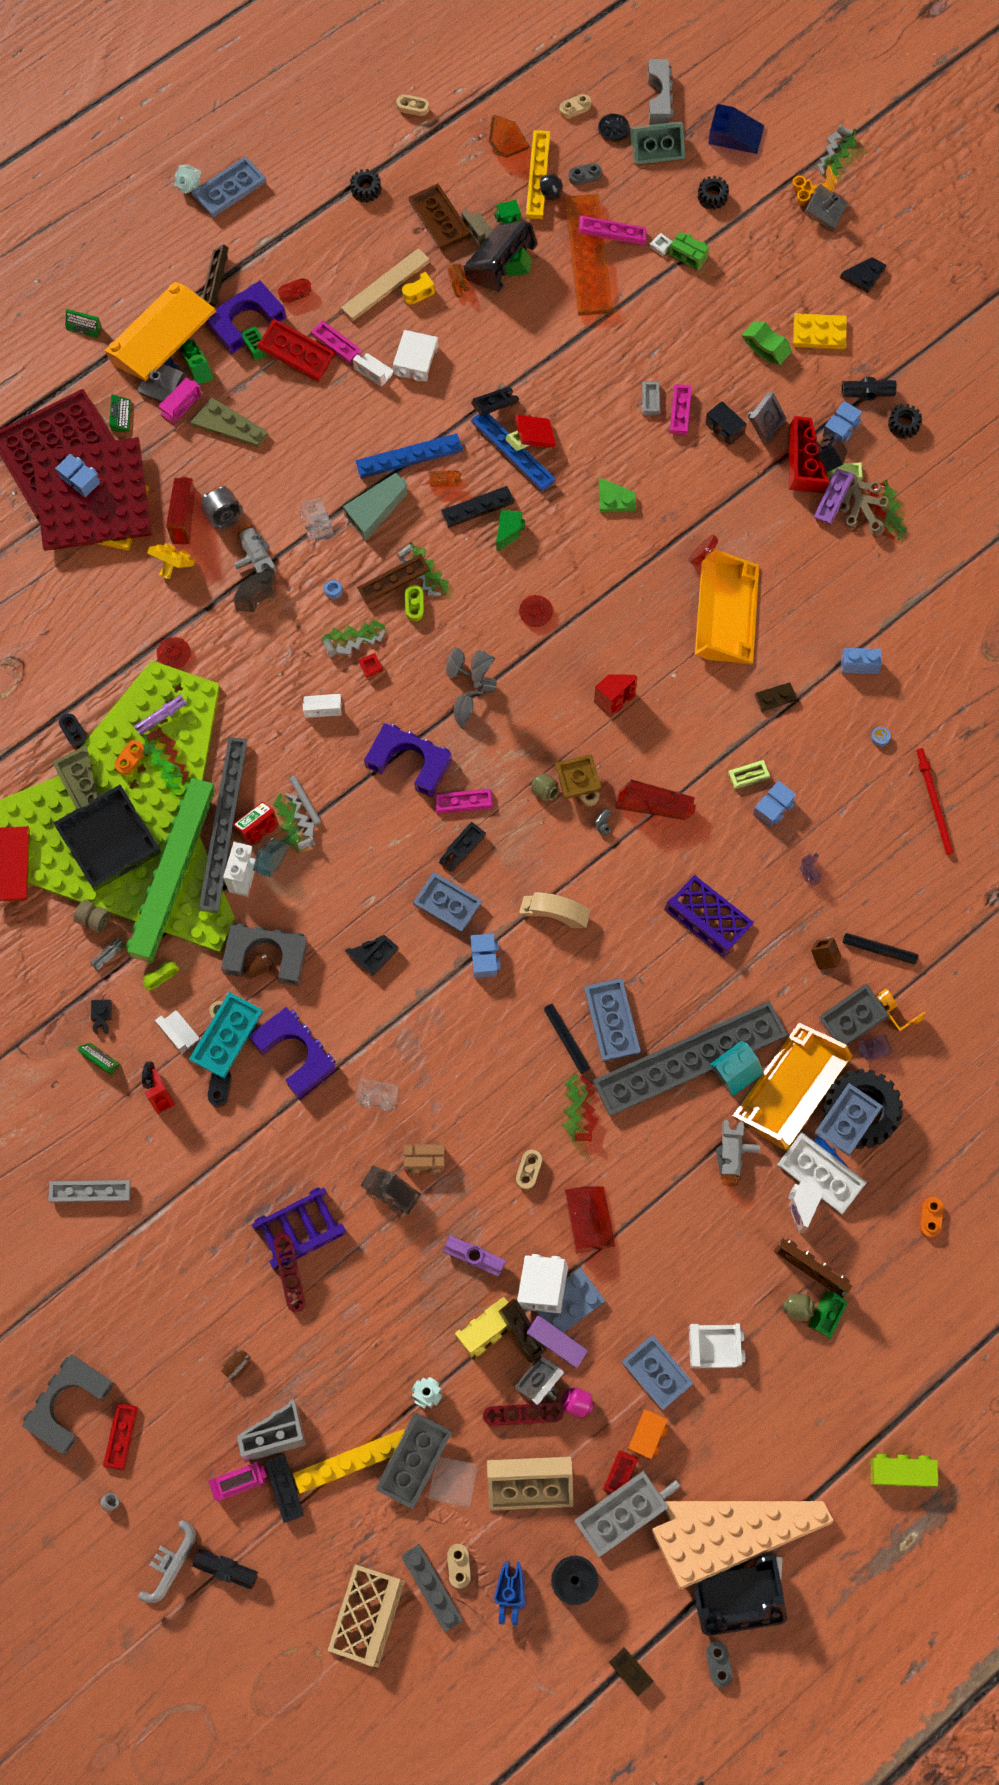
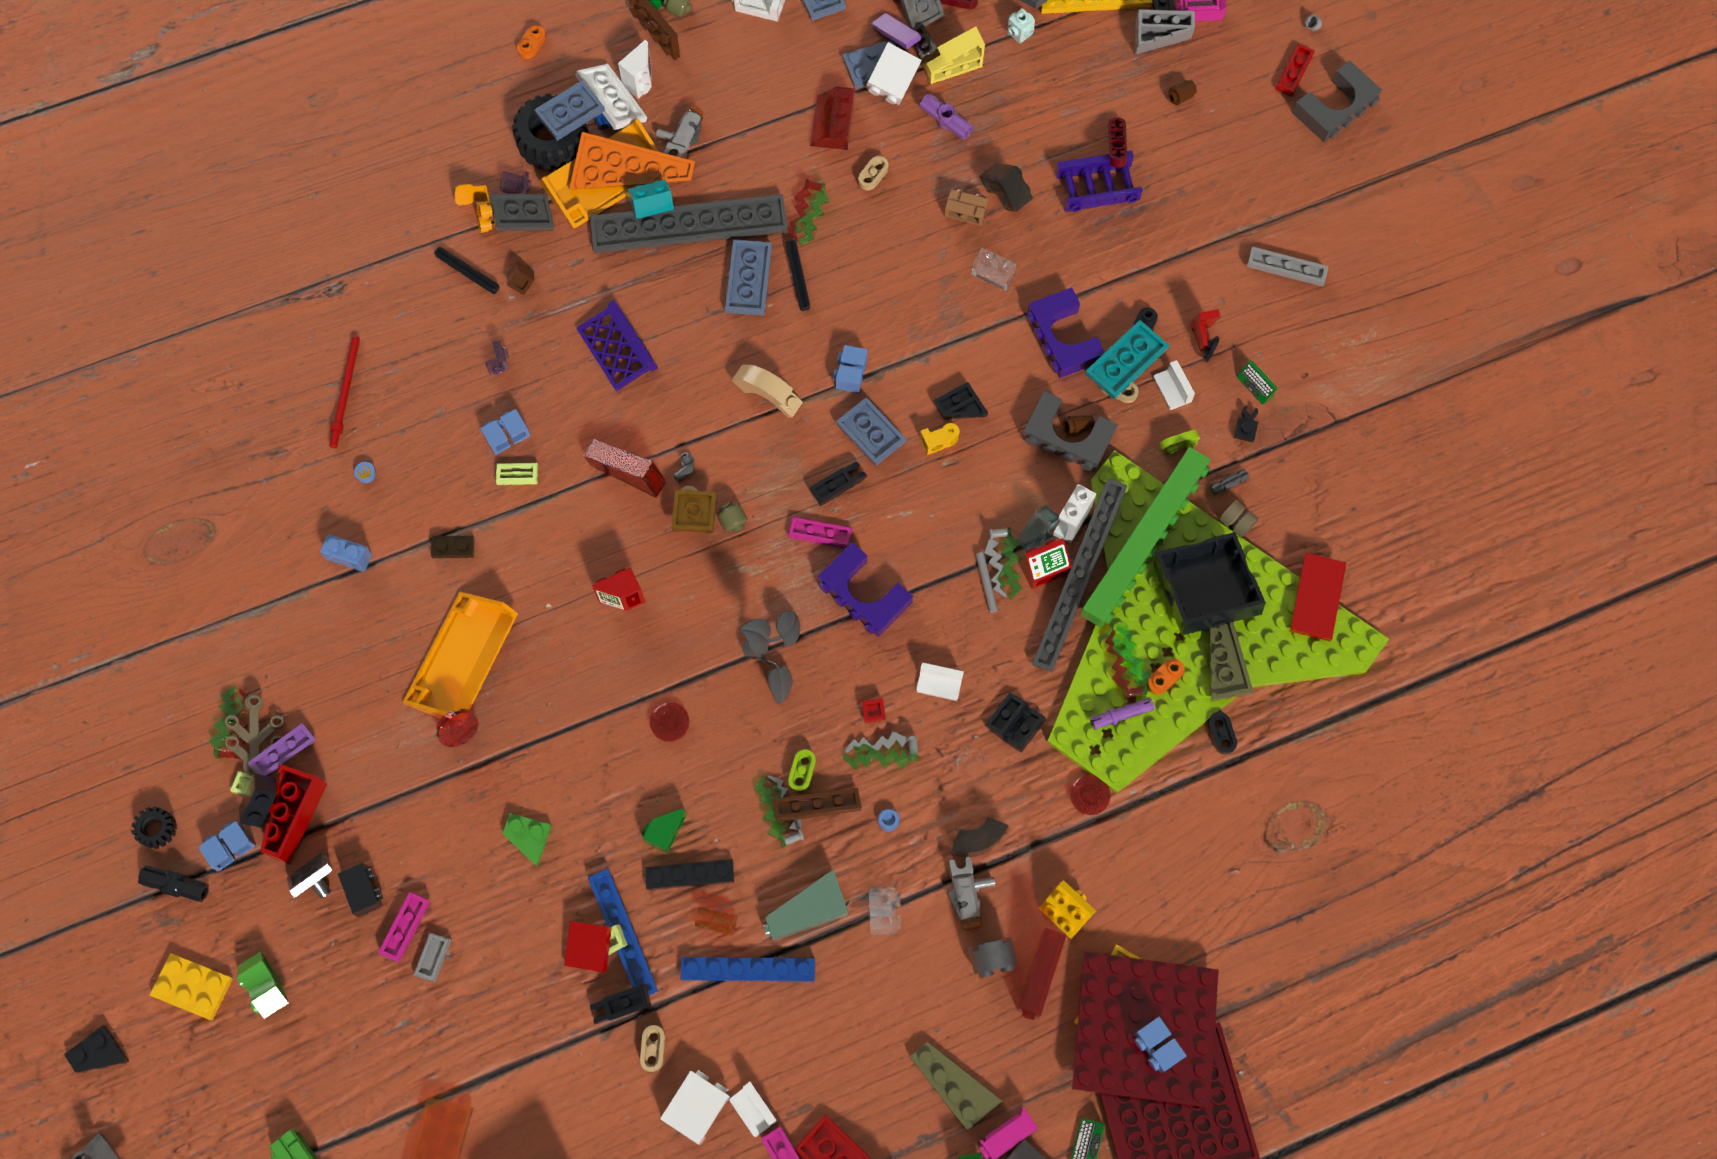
camera: 165 degrees left, 0 degrees up
none -> orange wing [569,132,696,190]
none -> tan plate [640,1025,666,1072]
none -> yellow leg [919,423,960,455]
none -> black slope [985,693,1046,753]

